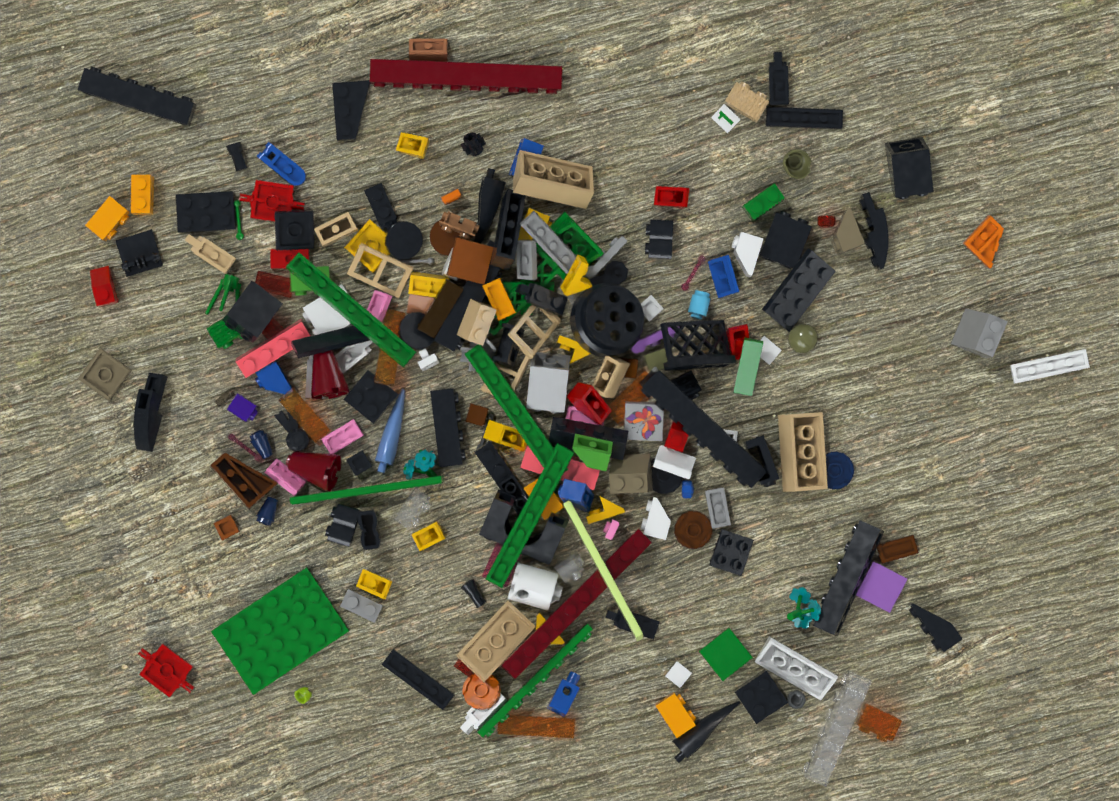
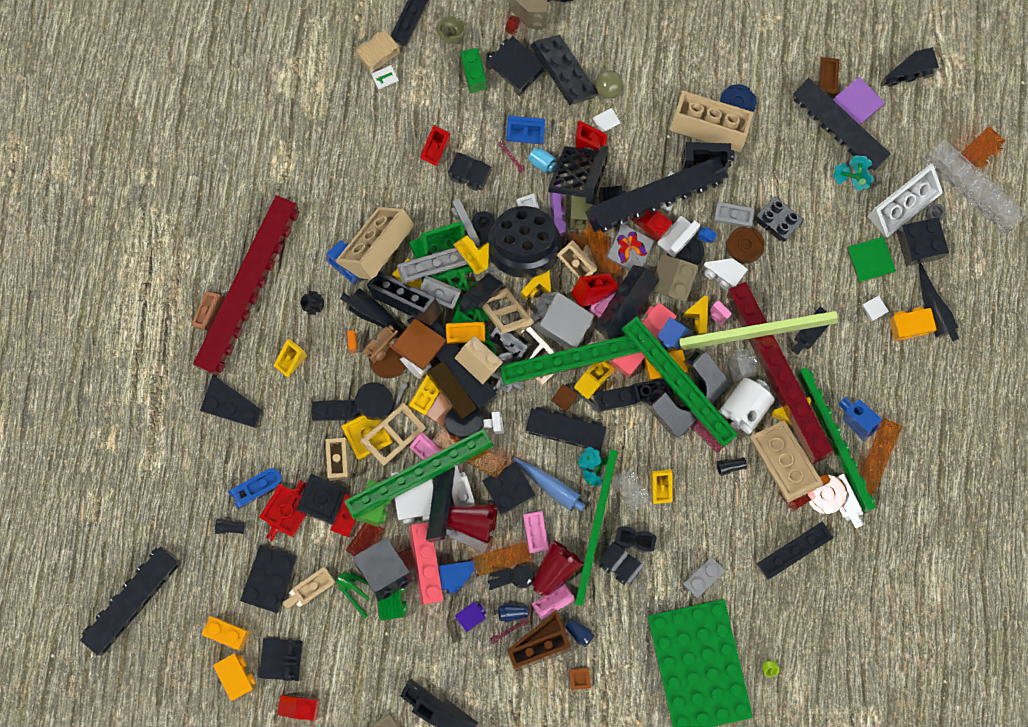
camera: 70 degrees left, 10 degrees down
green hinge [234,200,244,240] -> none
black plate [346,450,373,476] -> none
yellow slope [356,569,392,599] -> none
bright green slope [572,434,613,471] -> none
white slope [731,232,763,278] -> none
tile [733,337,763,396] -> none
black hinge [768,52,789,106] -> none

